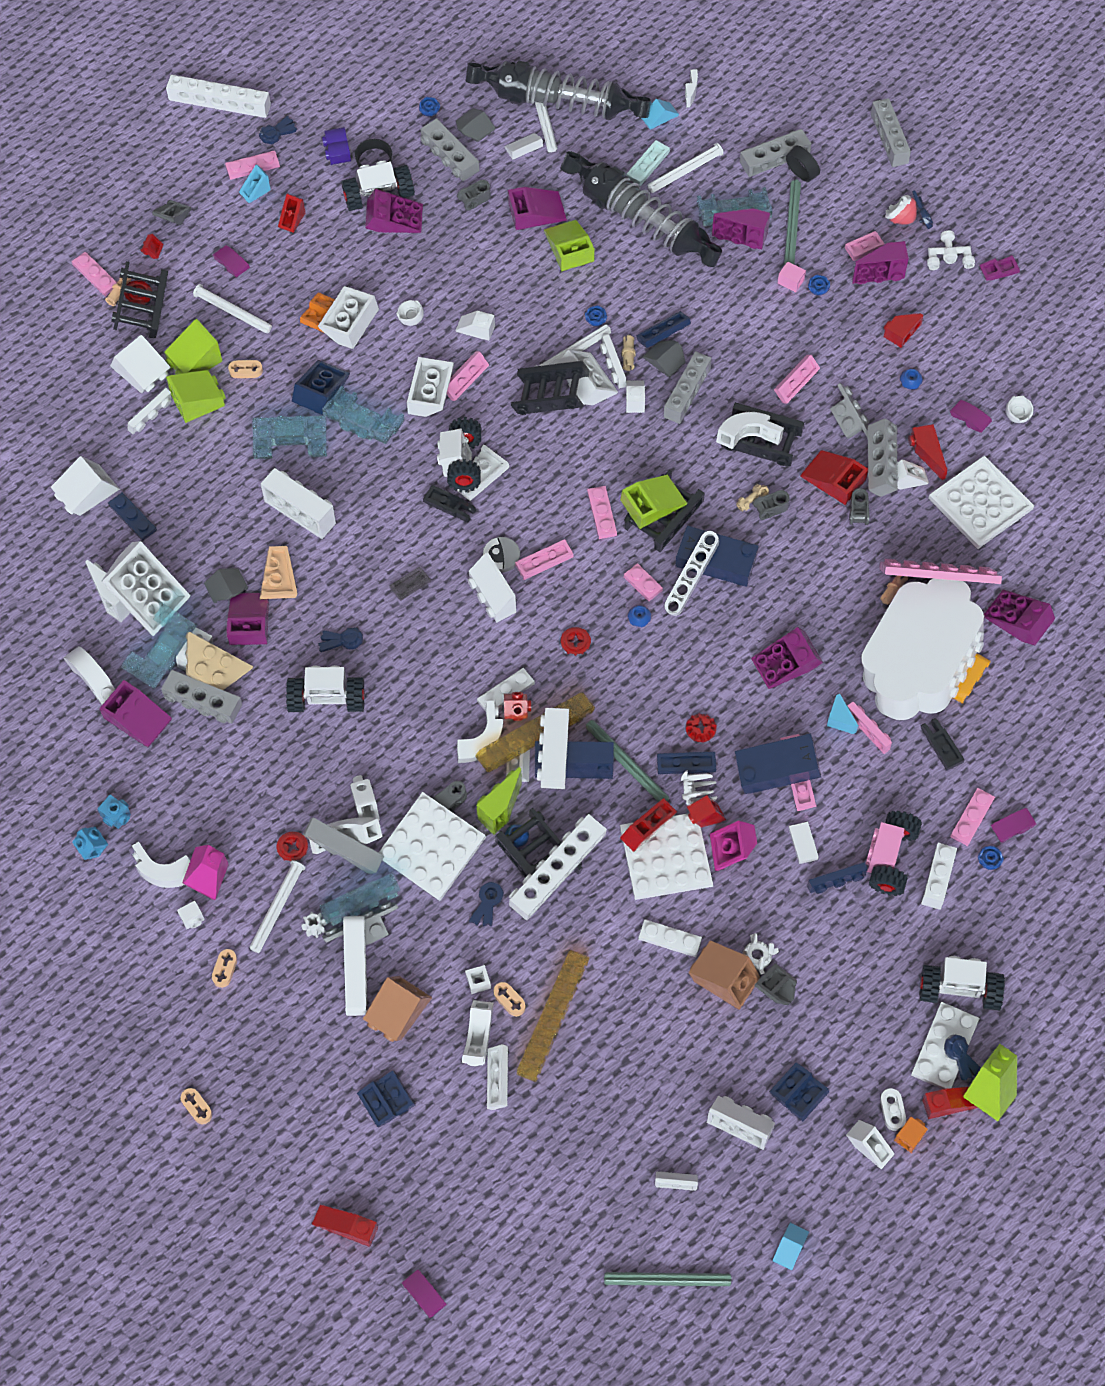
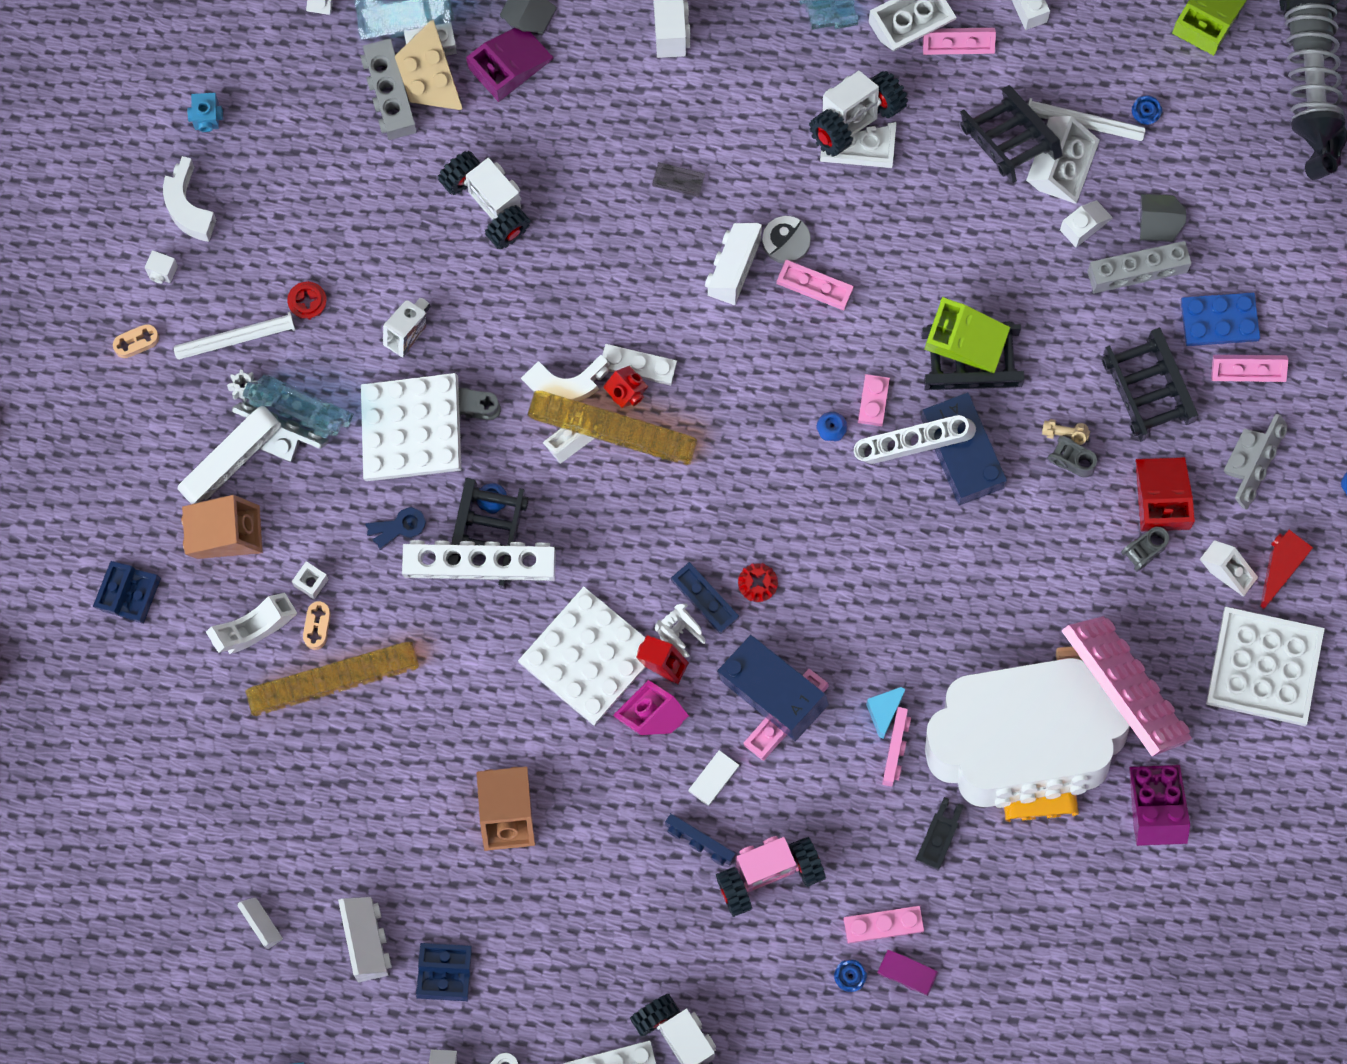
camera: 50 degrees right, 10 degrees up
dark azure brick [72,827,108,860] -> none
magenta slope [99,680,172,748] -> none
dark pink slope [182,845,229,900] -> none
light nougat wing [260,546,297,599] -> none
light grey slope [303,817,384,874] -> none
white arch [309,817,382,854] -> none
dark blue piece [318,627,363,652] -> none
black hinge [423,485,476,523] -> none
lime slope [476,767,522,835] -> none
white plate [487,1044,508,1110] -> none
dark blue brick [535,741,614,779] -> none
white brick [537,708,569,789] -> none
red gear [561,627,591,656] -> none
sand green axle [586,720,669,802] -> none
bright pink plate [587,486,617,539] -> none
white plate [600,335,626,389] -> none
sand green axle [604,1272,731,1286] -> none
red slope [620,798,677,852] -> none
tan pin [621,335,636,371] -> none
dark blue plate [636,311,691,348] -> none
white plate [638,920,702,957] -> none
white arch [716,412,784,449] -> none
white piece [742,933,779,975] -> none
magenta slope [751,627,823,689] -> none
dark grey slope [754,963,797,1005] -> none
light grey brick [868,419,898,497] -> none
white brick [921,843,957,910] -> none
none -> blue plate [1181,293,1260,346]

